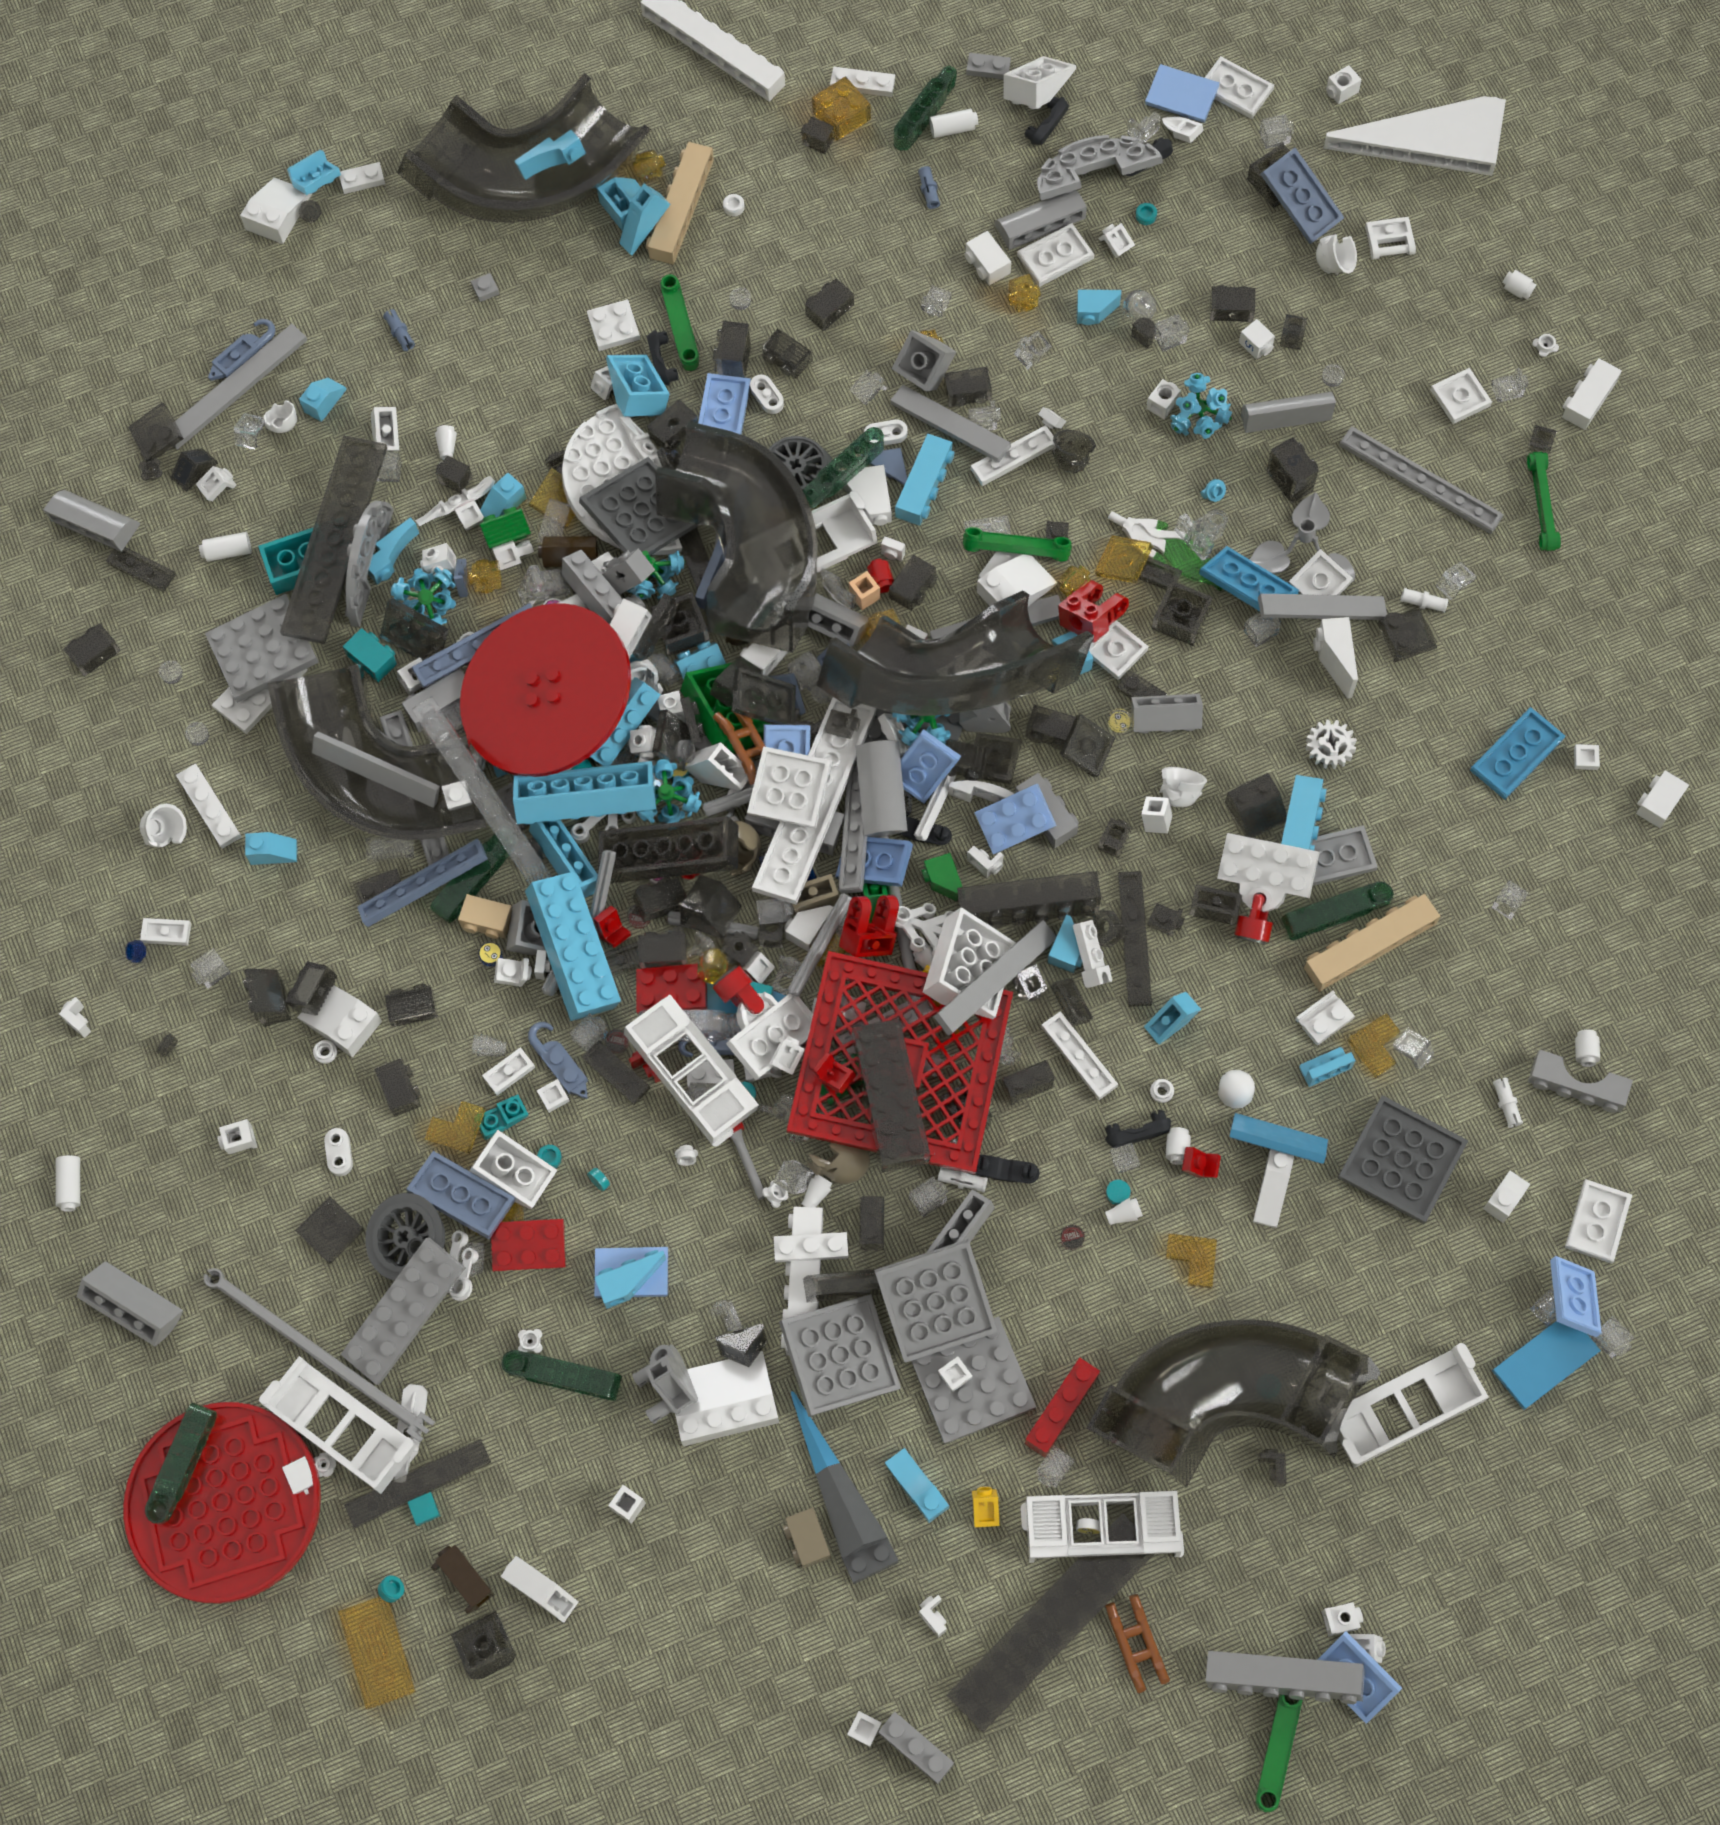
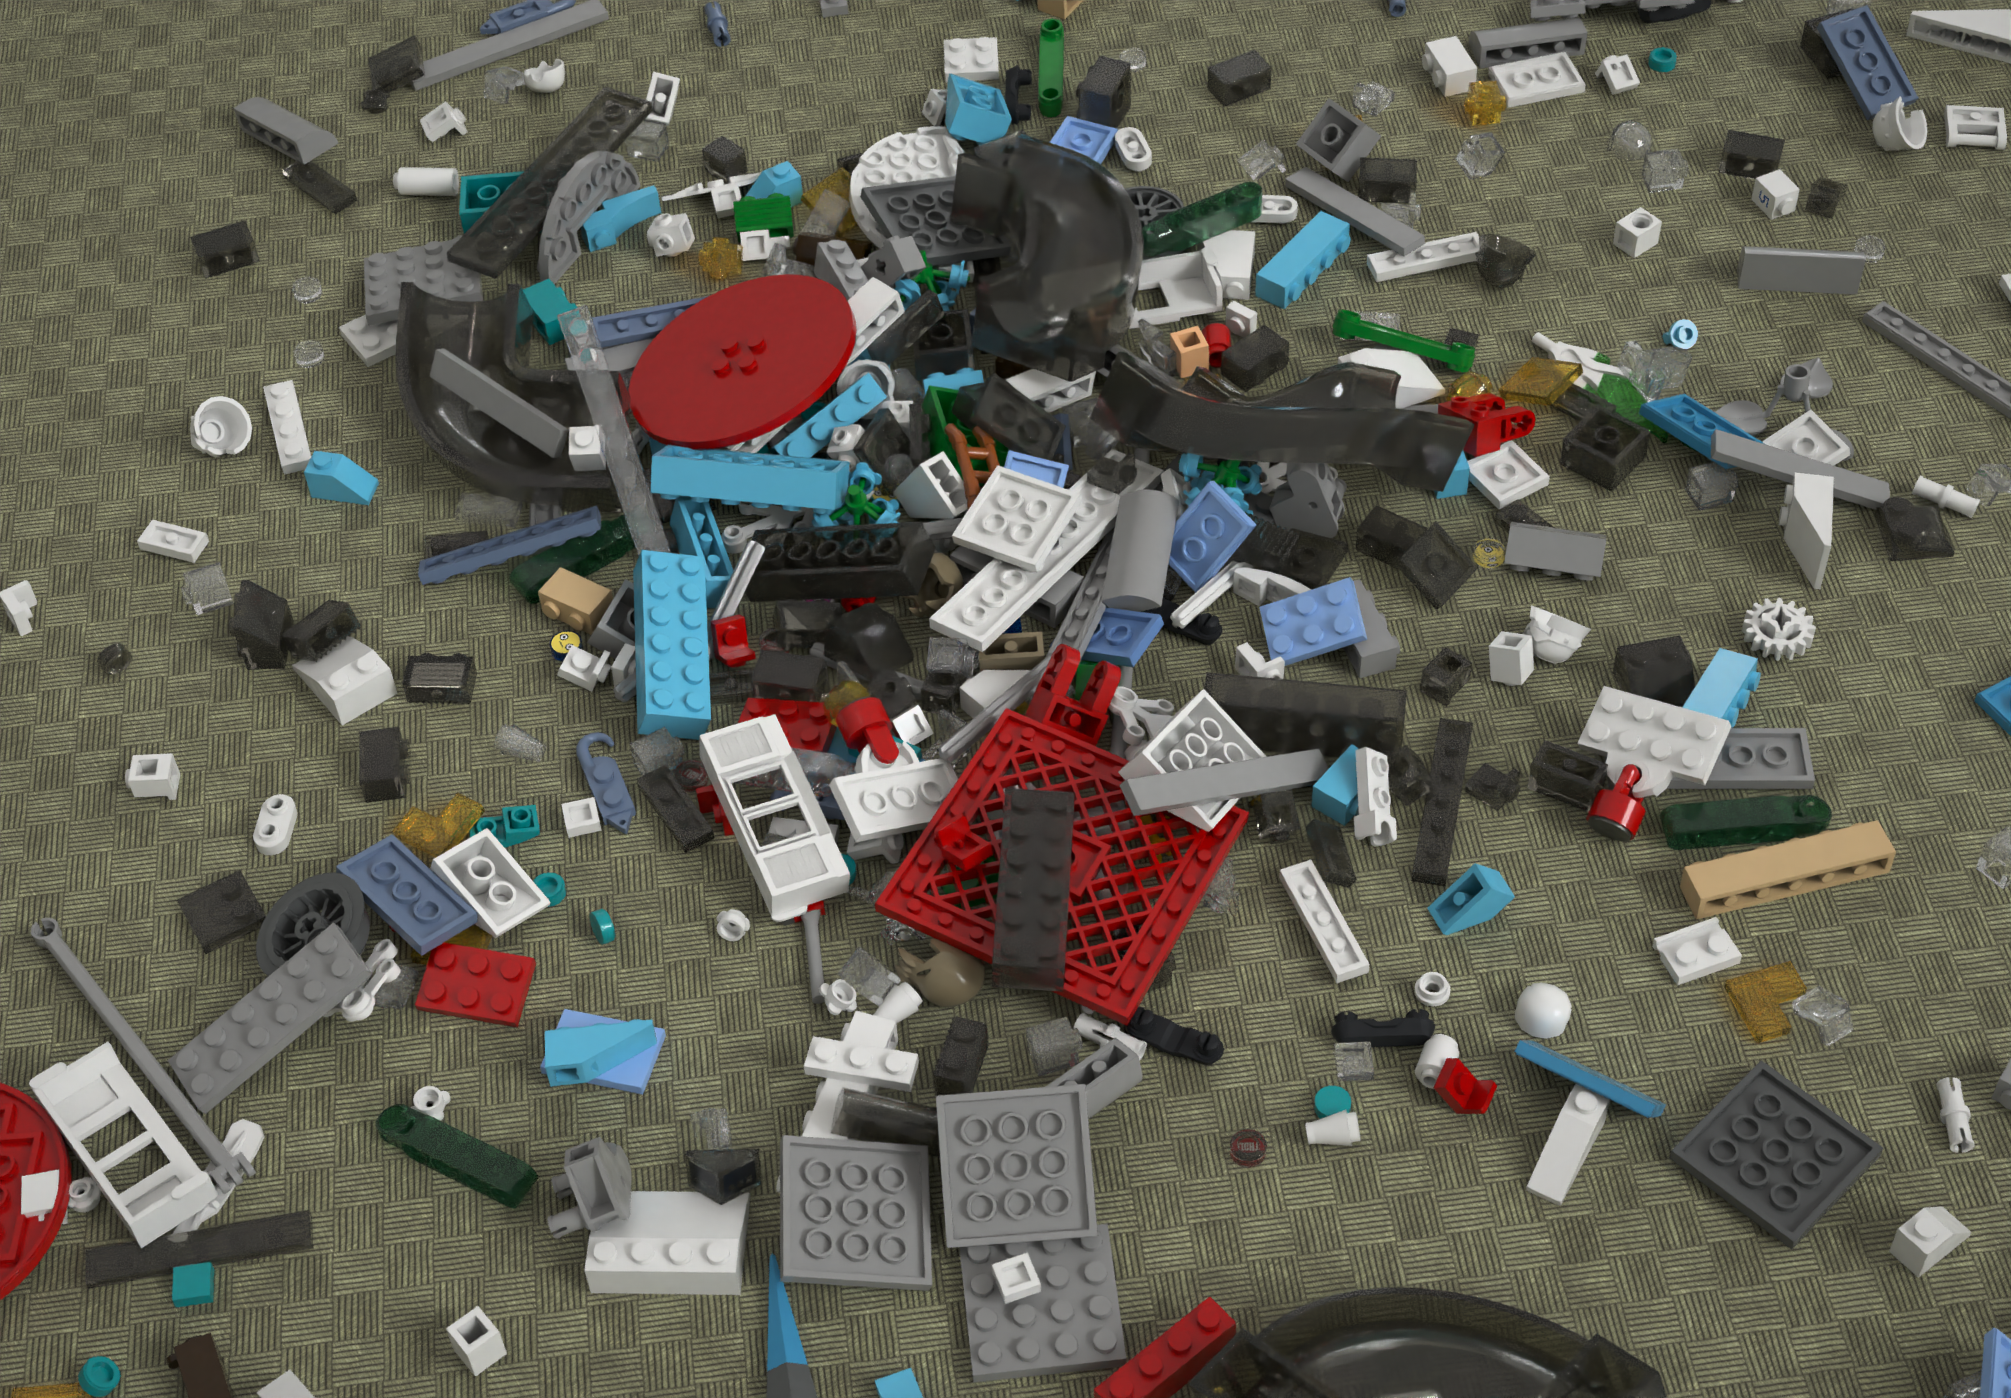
camera: 15 degrees right, 20 degrees down
clear blue plate [125,940,146,963] -> none
clear smoke slope [171,448,218,492] -> none
medium azure slope [299,378,347,422] -> none
white plate [313,1040,337,1064] -> none
clear smoke plate [380,598,449,661] -> none
medium azure plant [391,567,456,632] -> none
white cone [435,425,457,460] -> none
sand blue tile [454,559,468,598] -> none
white plate [482,1047,535,1096] -> none
clear smoke brick [762,328,813,379] -> none
white bracket [769,1036,805,1075] -> none
sand blue tile [861,448,907,486] -> none
green slope [921,853,965,903] -> none
clear smoke brick [1002,1060,1055,1105] -> none
white plate [1038,407,1066,429] -> none
medium azure slope [1077,290,1121,325] -> none
clear smoke brick [1131,318,1155,348] -> none
clear yellow tile [1166,1233,1217,1289] -> none
medium azure plant [1170,373,1232,439] -> none
clear smoke brick [1266,437,1319,504] -> none
medium azure bracket [1299,1047,1356,1087] -> none

